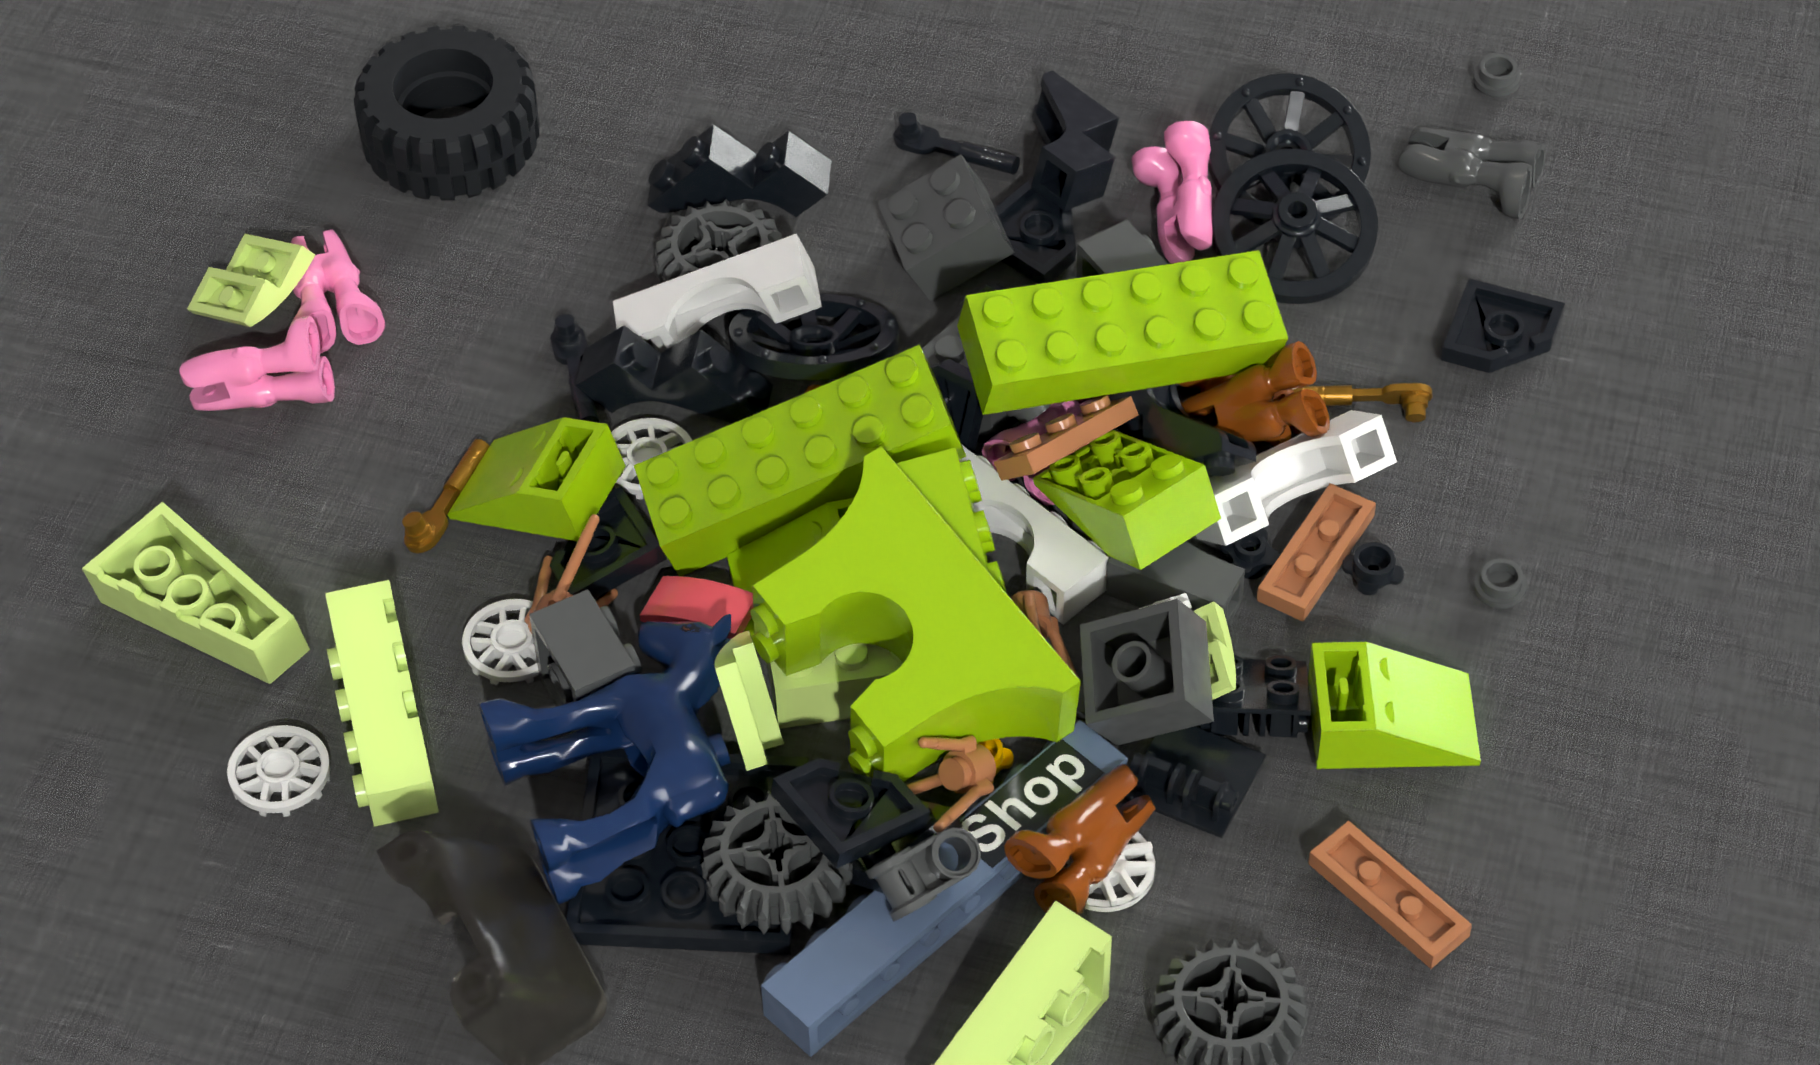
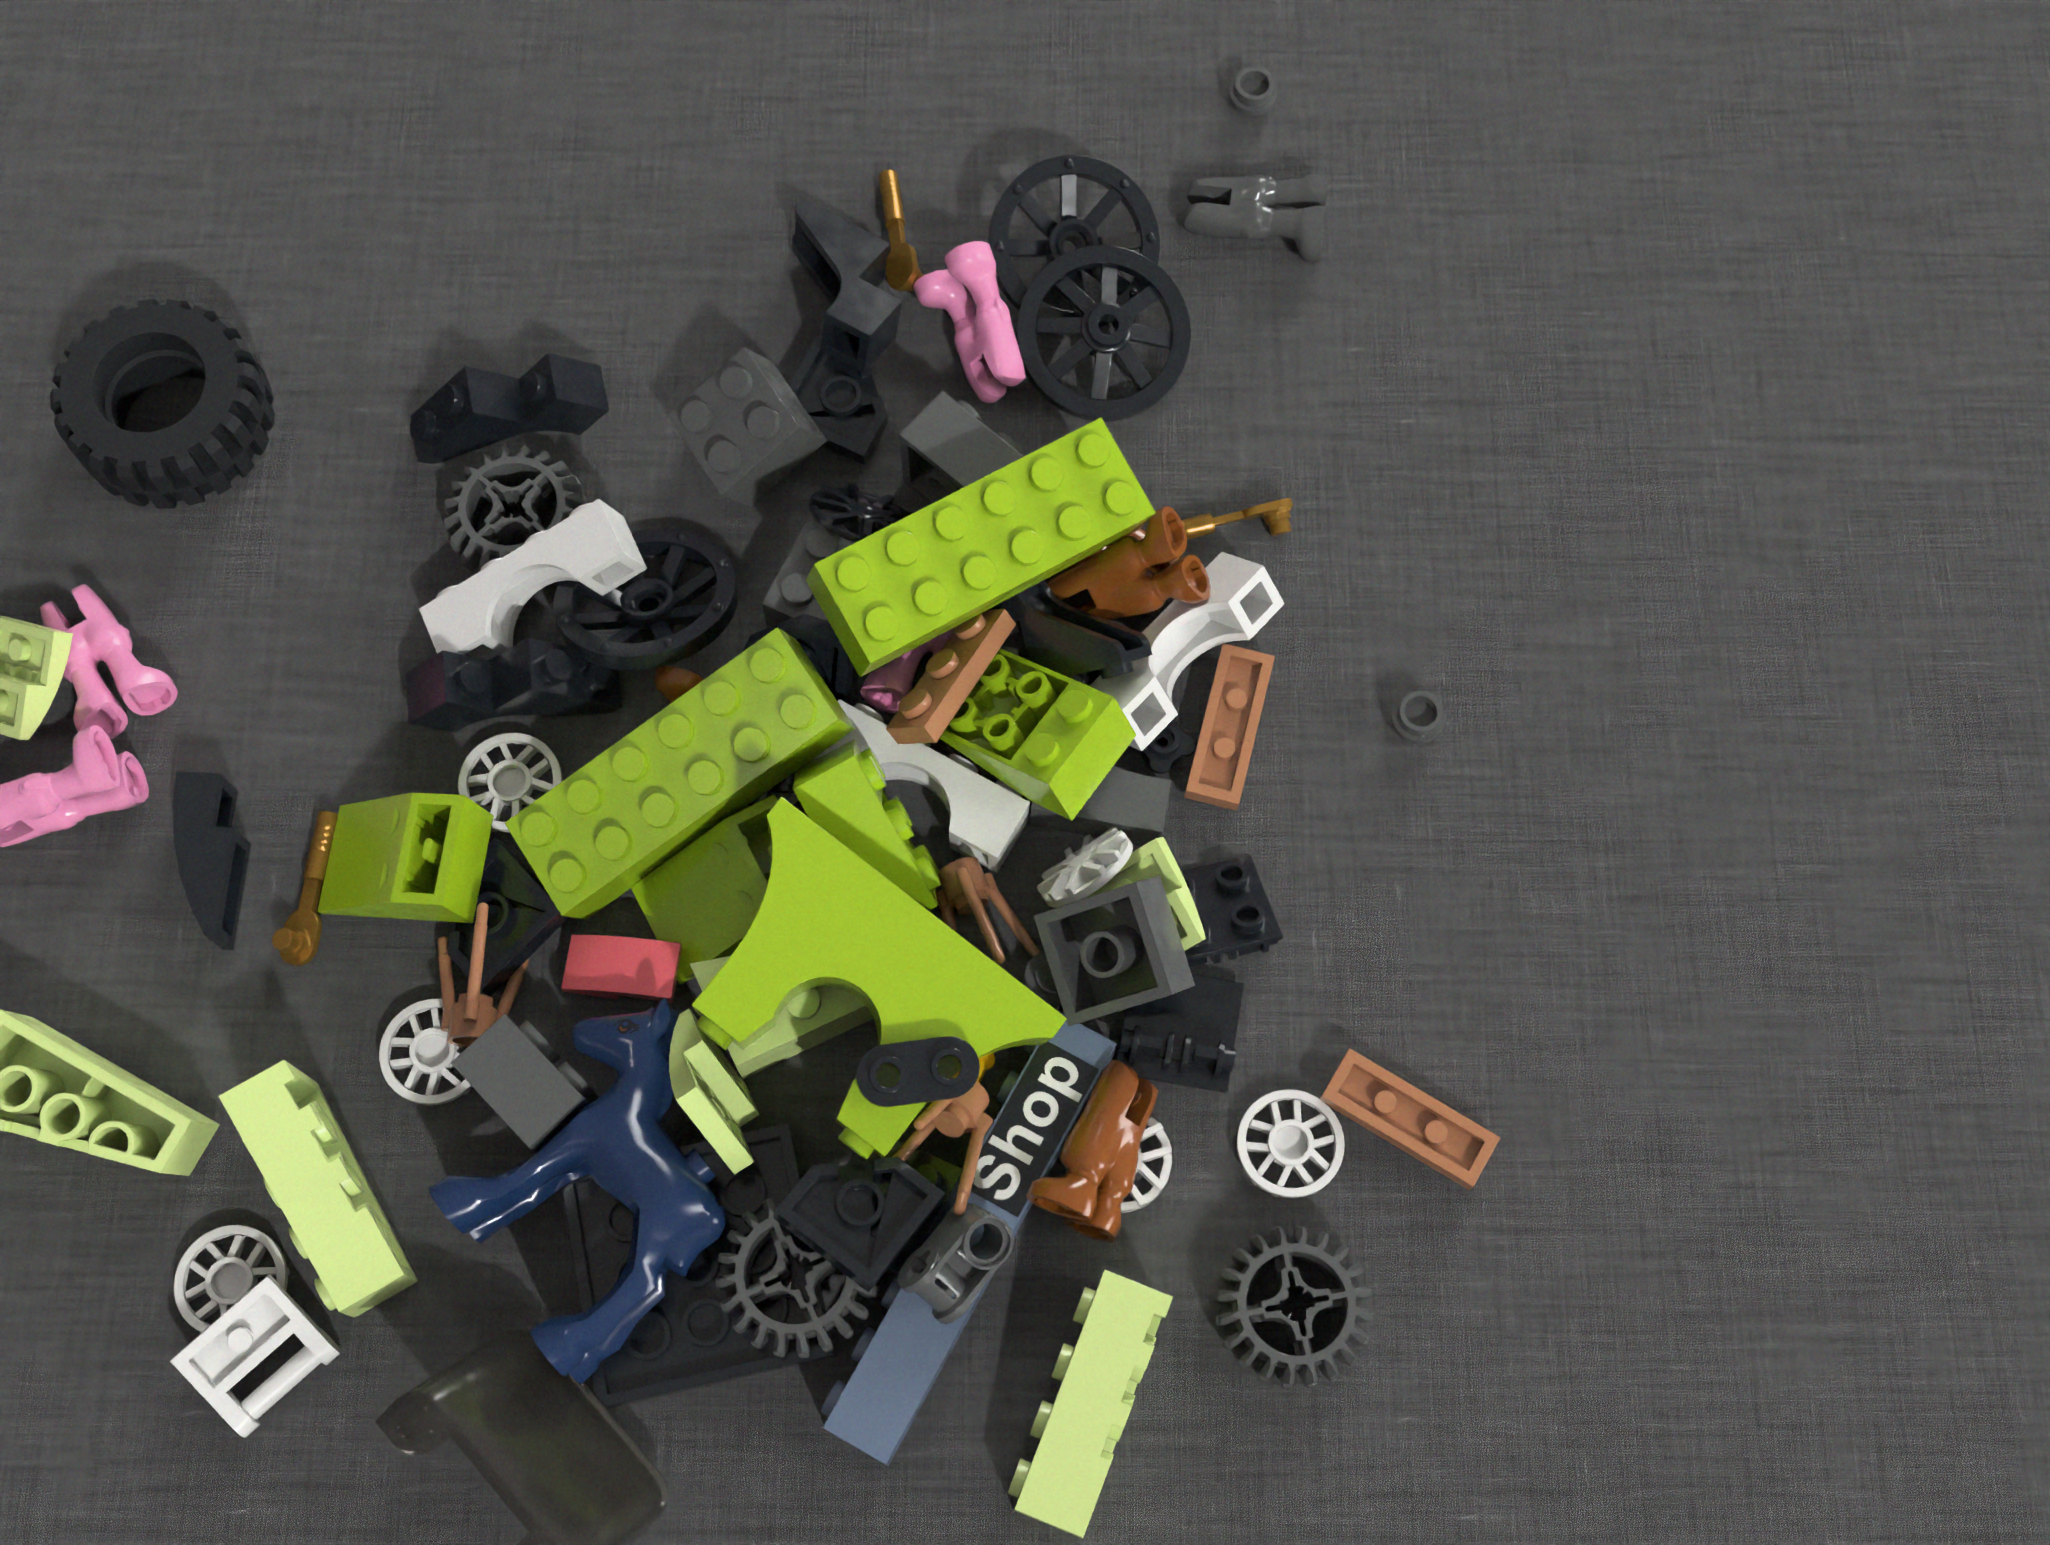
camera: 20 degrees left, 20 degrees up
black piece [550,314,599,423] -> none
black piece [894,112,1020,175] -> none
lime slope [1308,642,1481,769] -> none
black plate [1342,542,1405,595] -> none
black plate [1441,278,1565,373] -> none
none -> white plate [170,1273,341,1438]
none -> black slope [173,771,251,951]
none -> black plate [856,1036,980,1108]
none -> pearl gold piece [878,170,924,293]
none -> white wheel [1236,1090,1345,1198]

